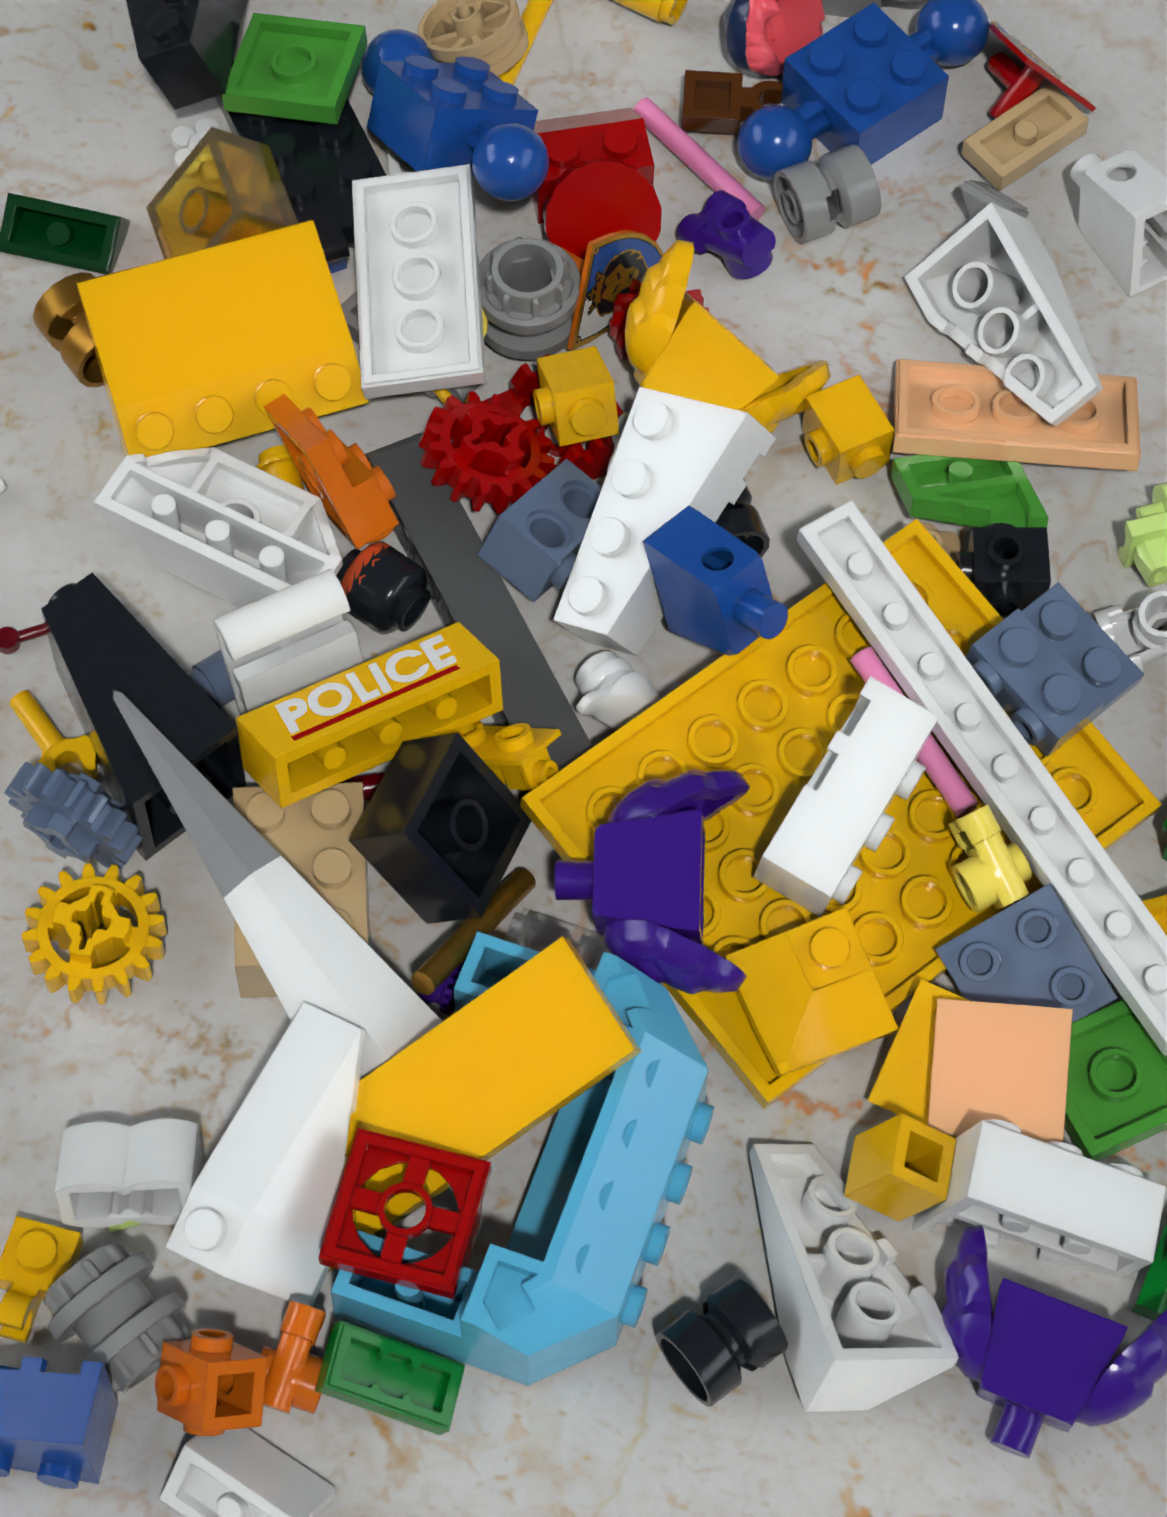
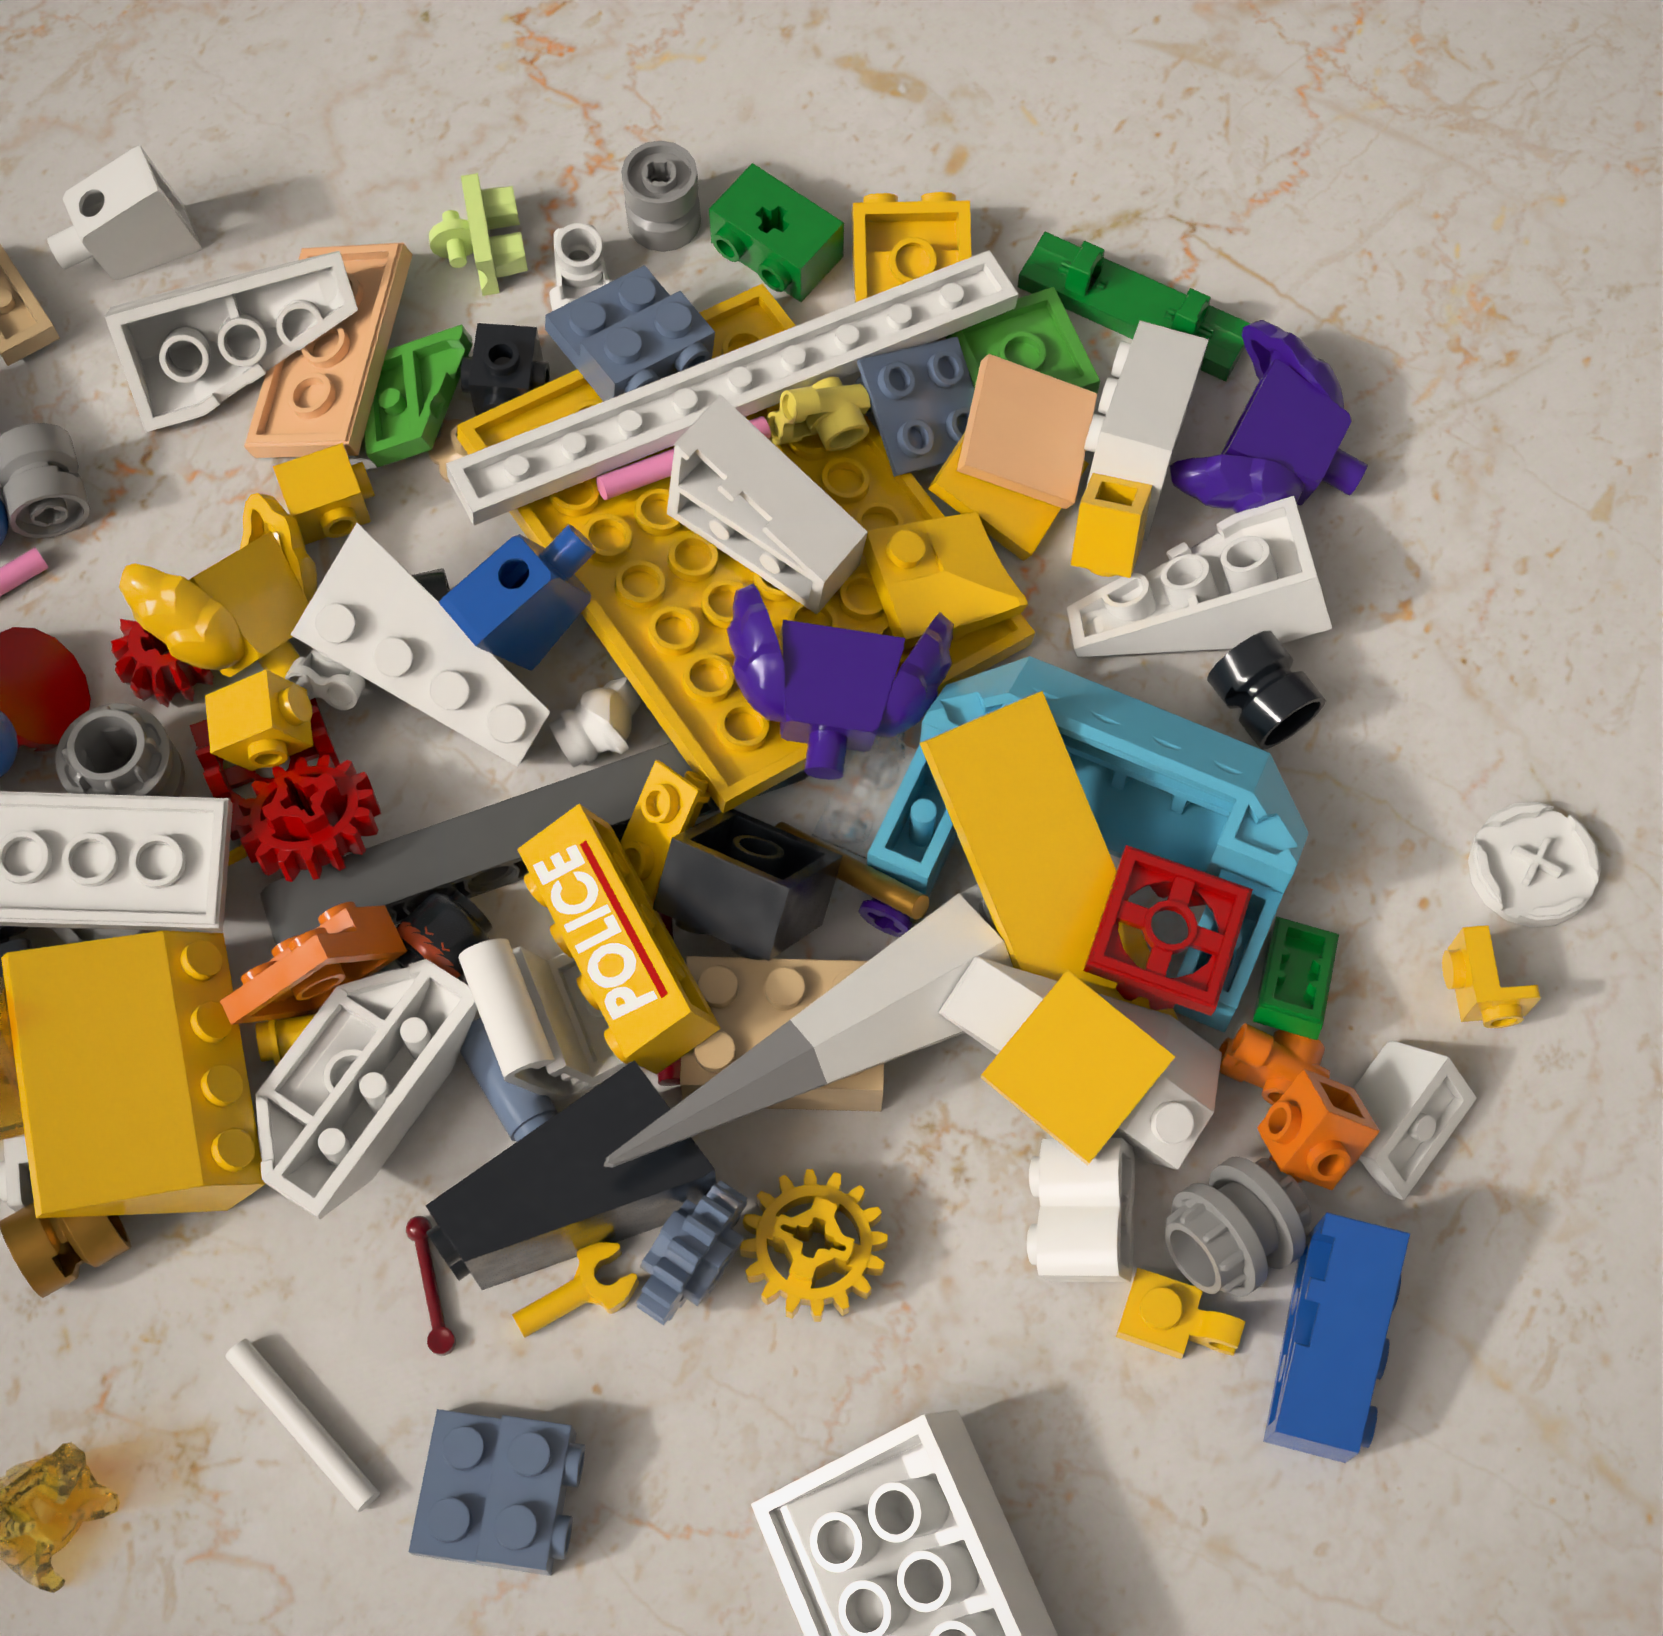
camera: 85 degrees left, 5 degrees up
sand blue brick [477,459,602,602] -> none
shield [557,230,663,351] -> none
dark purple plate [677,190,776,279] -> none
light grey slope [961,180,1029,220] -> none
none -> yellow tile [980,969,1175,1166]

